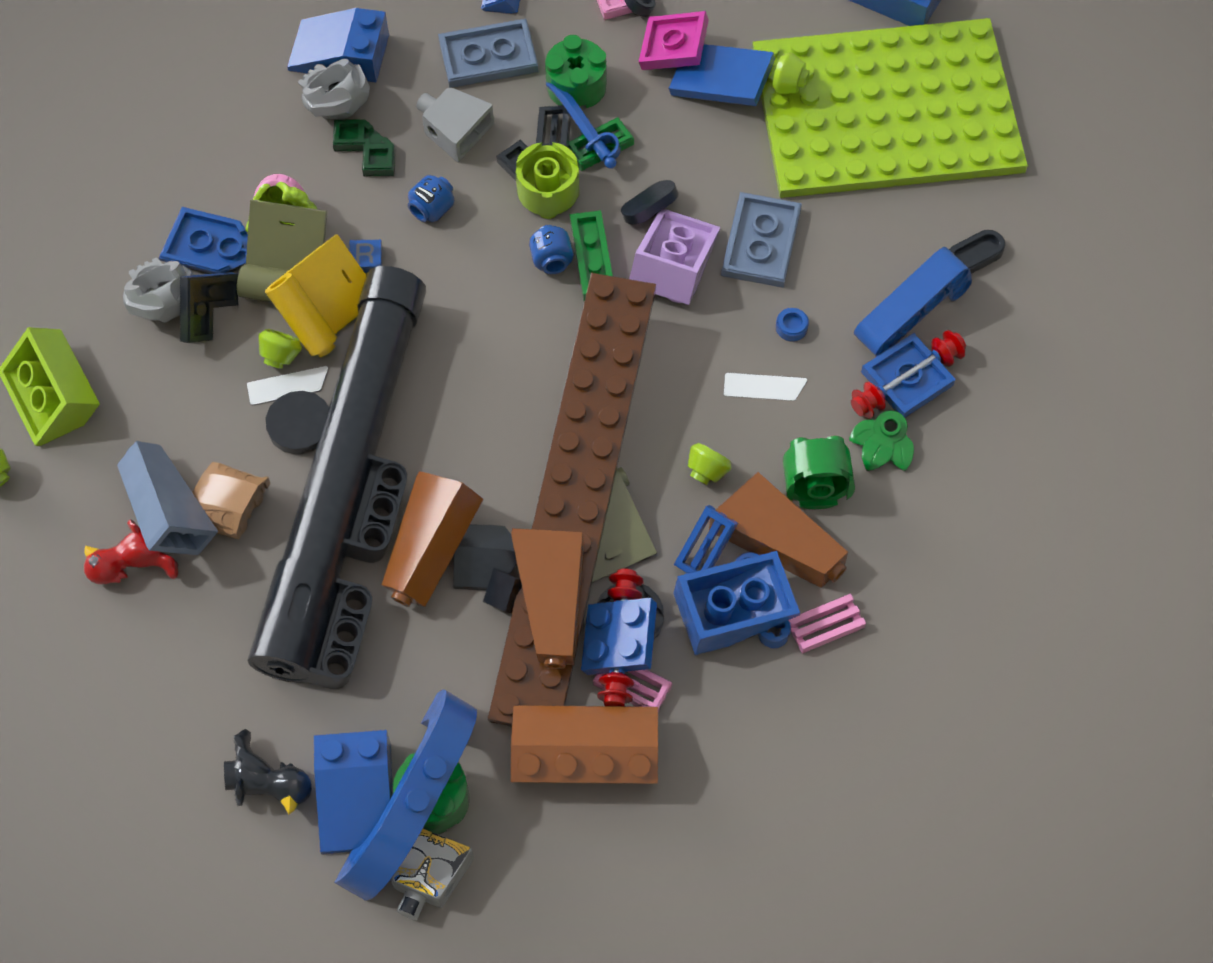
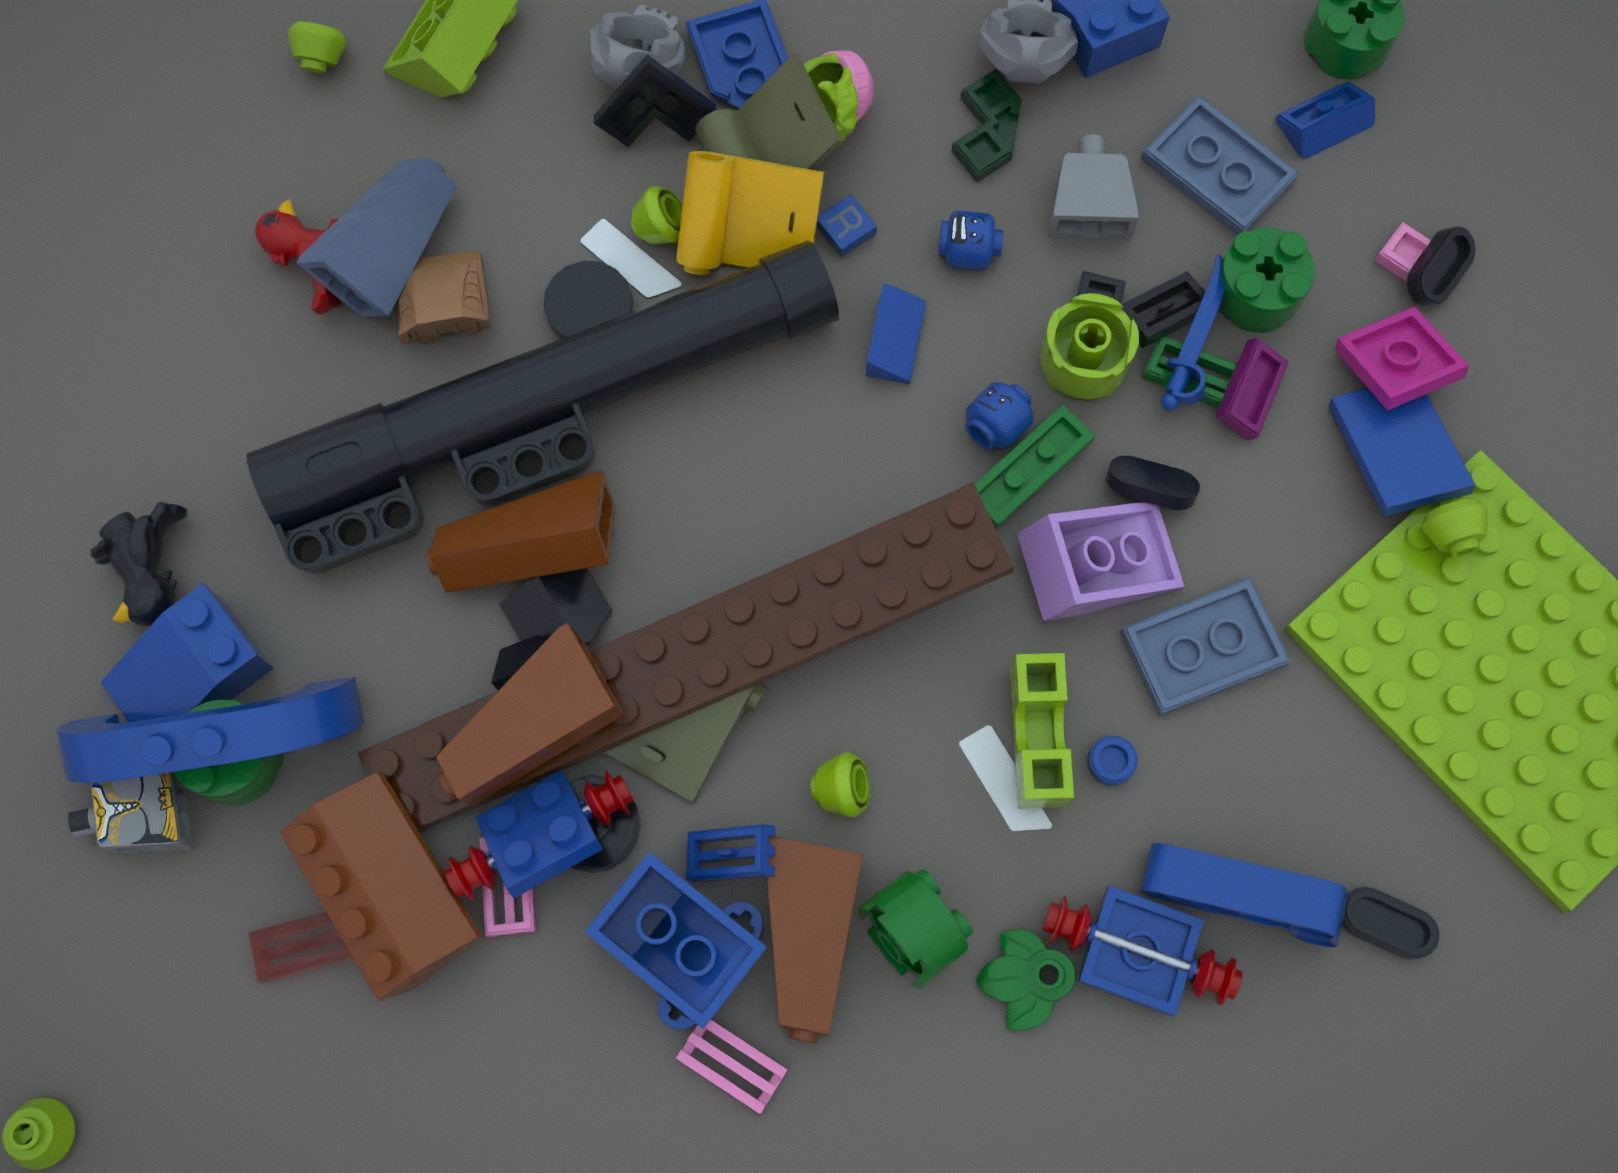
camera: 55 degrees right, 10 degrees up
none -> clear red tile [249,912,353,982]
none -> blue slope [866,283,926,384]
none -> lime arch [1010,653,1074,808]
none -> magenta tile [1215,338,1289,440]

